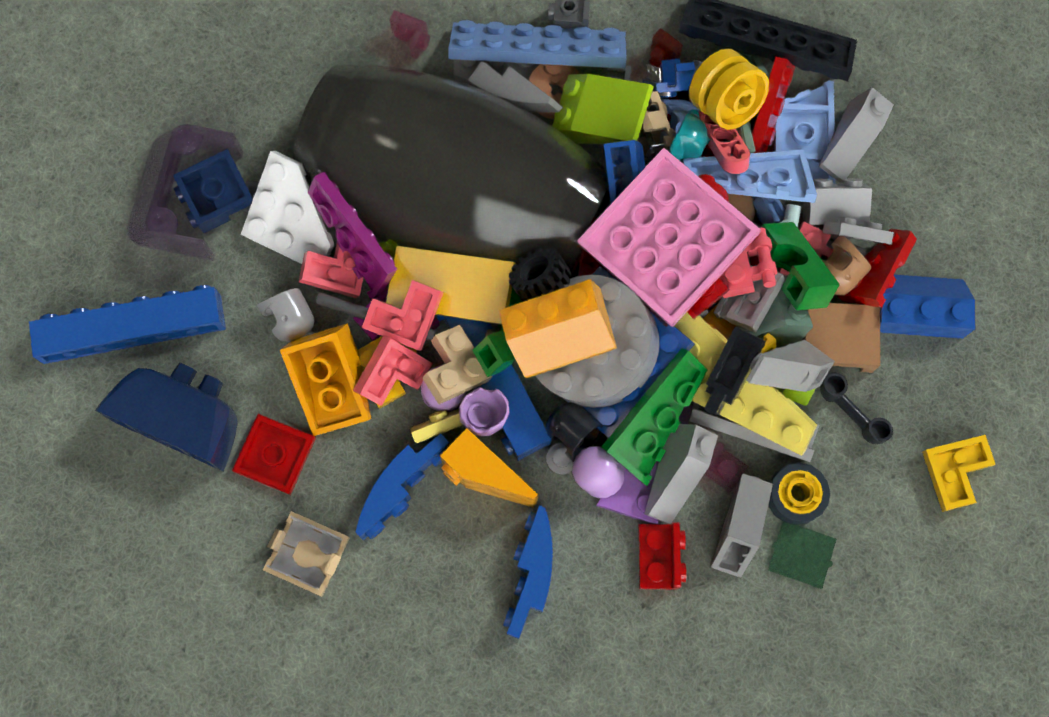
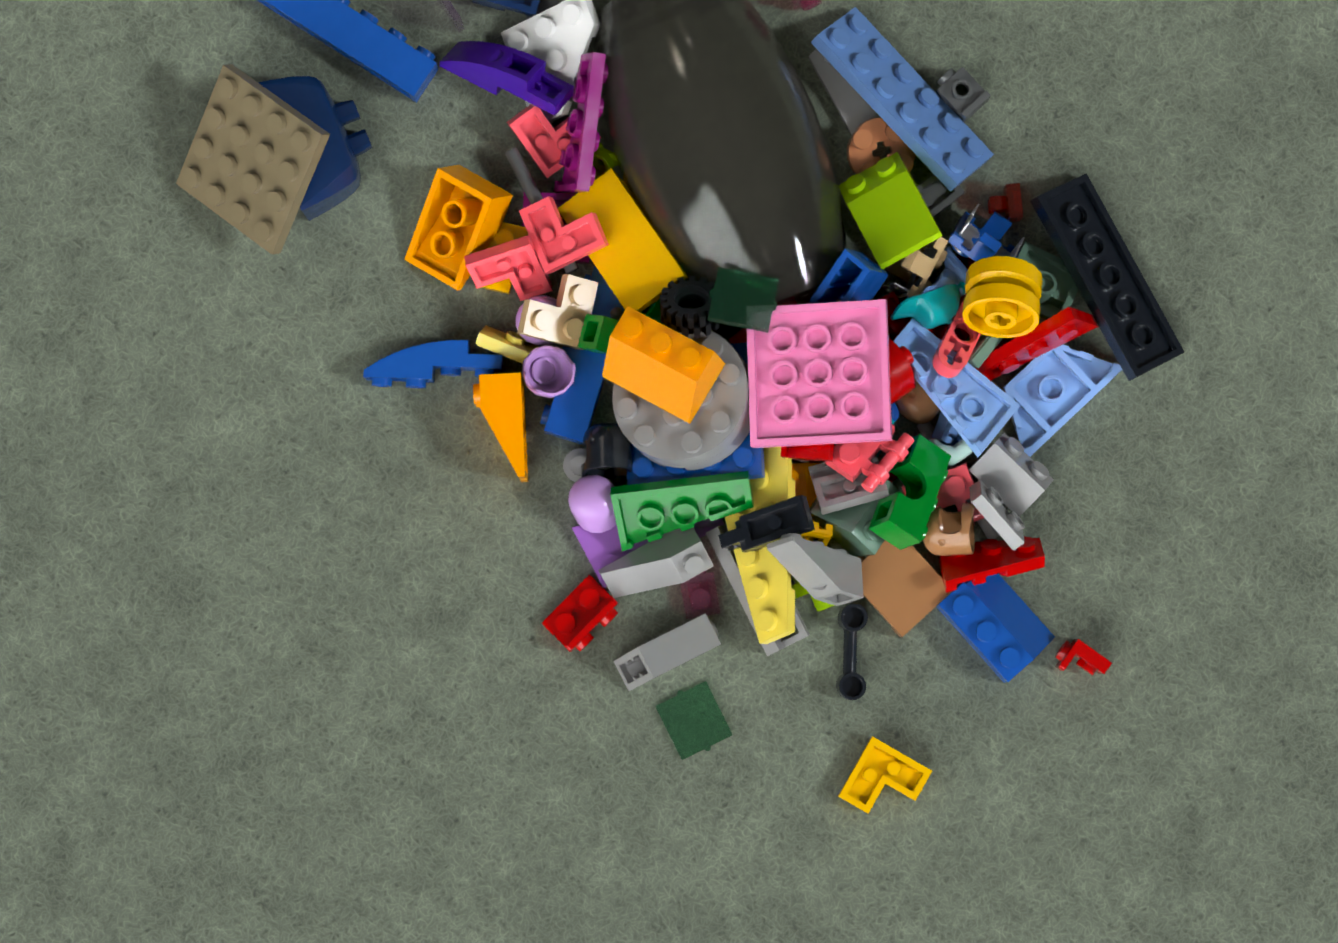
camera: 45 degrees right, 10 degrees up
red tile [232,414,316,495] -> none
light grey helmet [257,288,314,342] -> none
piece [263,511,350,597] -> none
light grey slope [468,61,563,112] -> none
blue slope [503,505,553,639] -> none
wheel [768,462,831,525] -> none
light grey slope [819,87,894,183] -> none
none -> dark tan plate [176,64,330,255]
none -> dark purple slope [439,41,574,116]
none -> clear green piece [708,267,779,333]
none -> red bracket [1055,639,1112,676]

